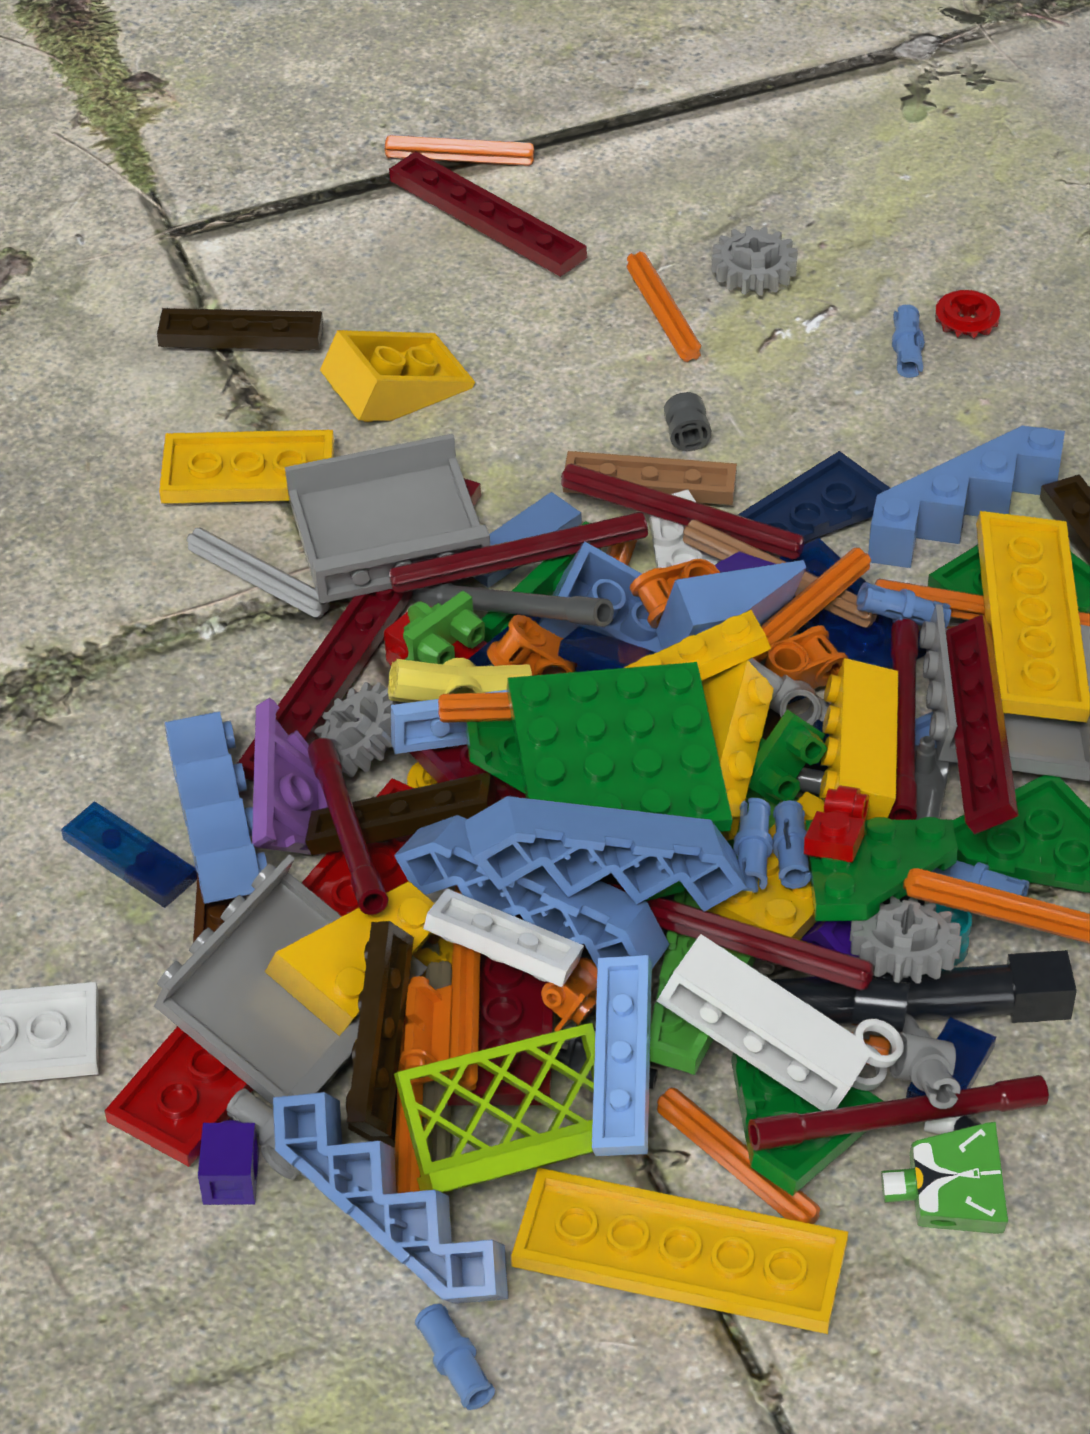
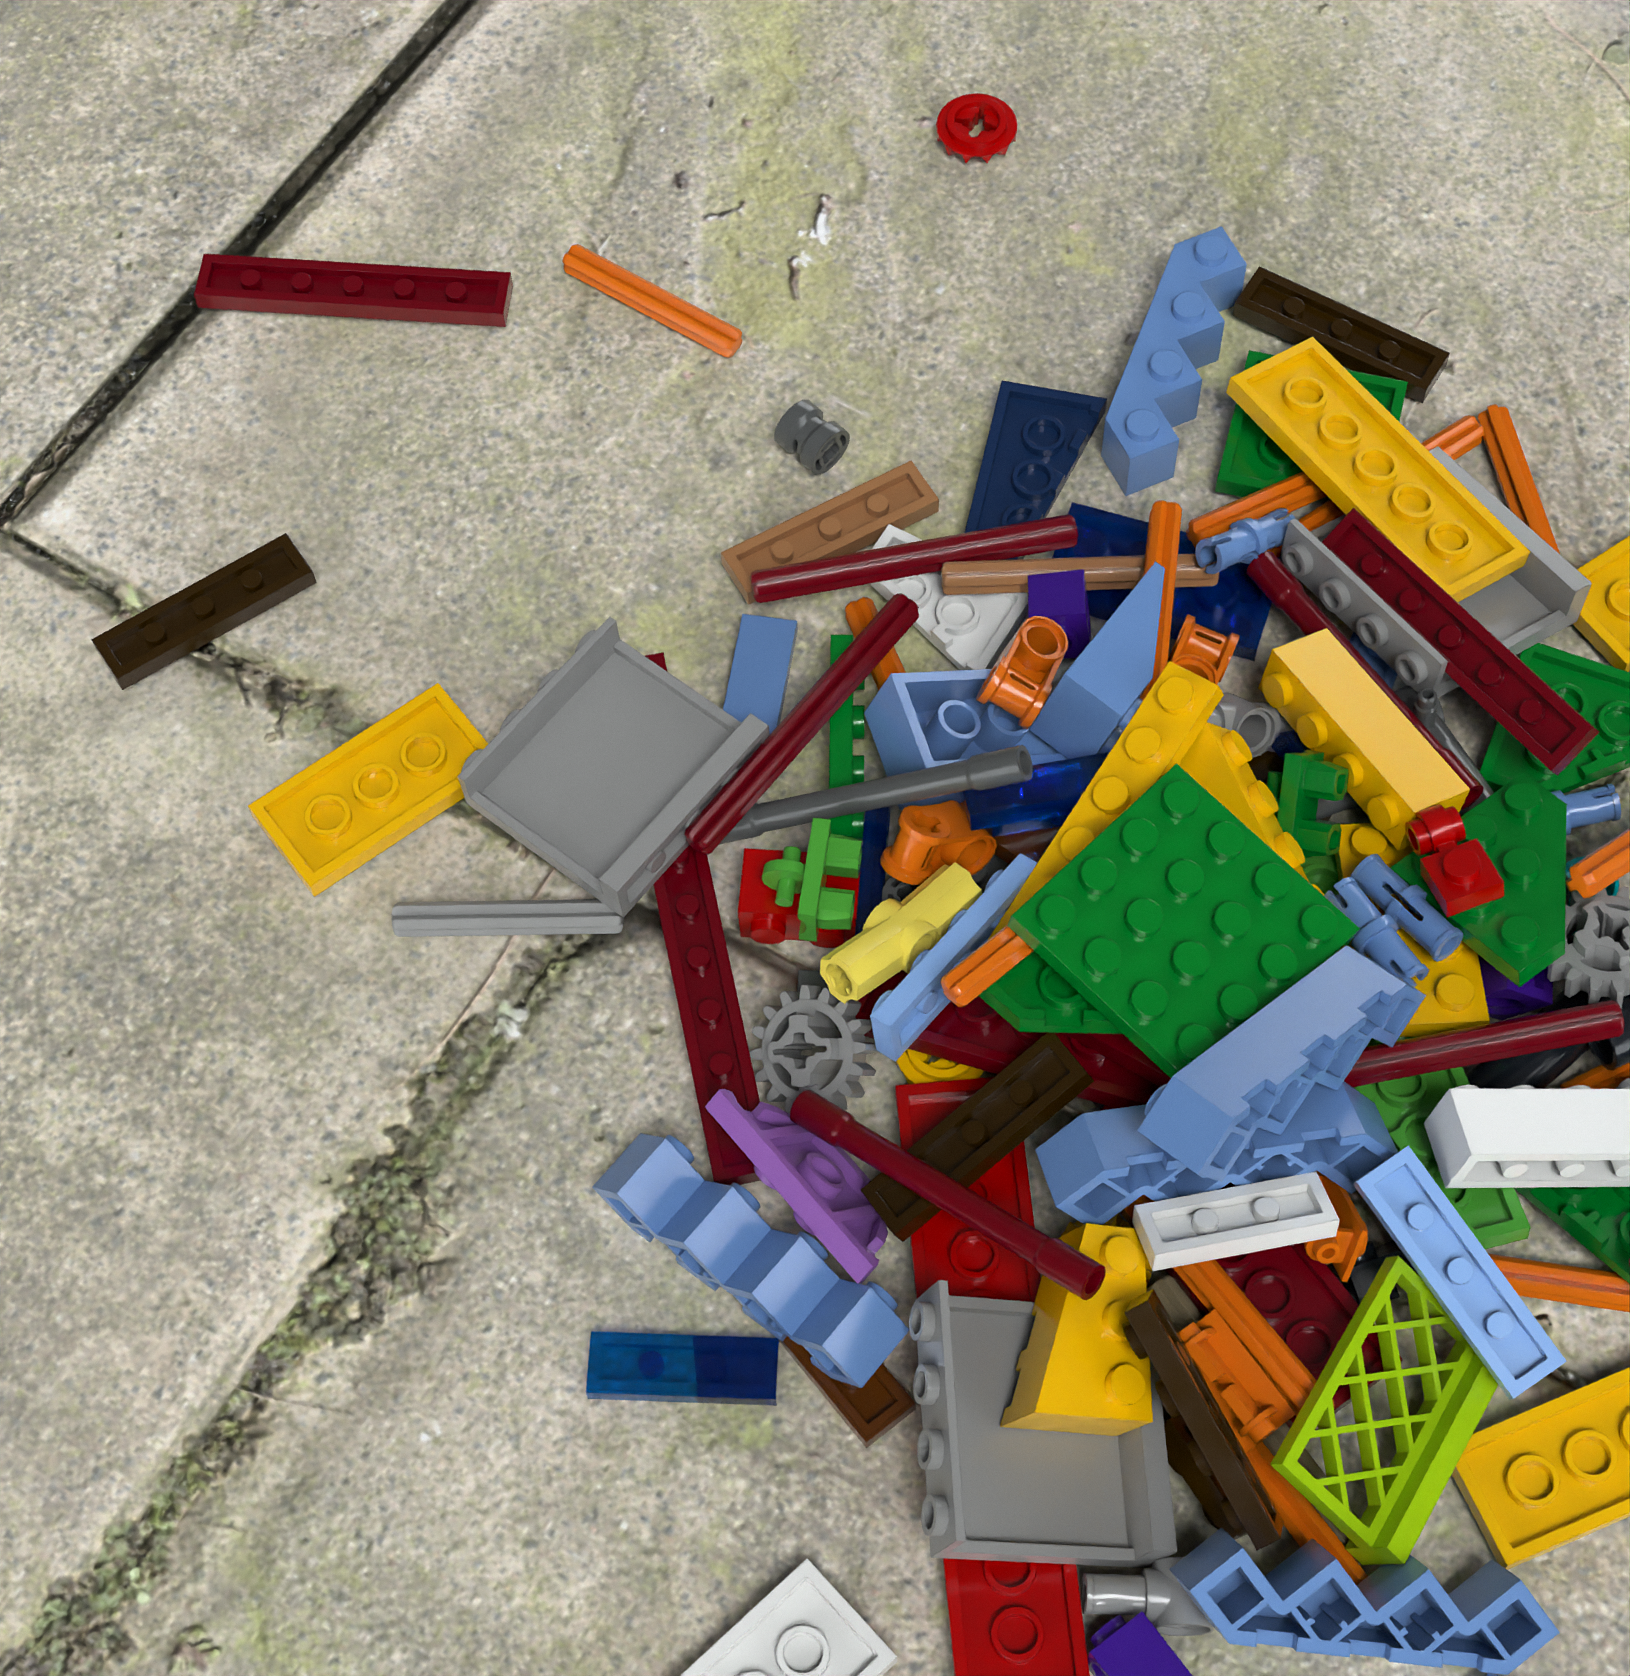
camera: 35 degrees left, 15 degrees up
yellow slope [320,330,475,422] -> none
axle [385,135,534,166] -> none
light grey gear [711,226,798,295] -> none
medium blue pin [892,305,925,378] -> none

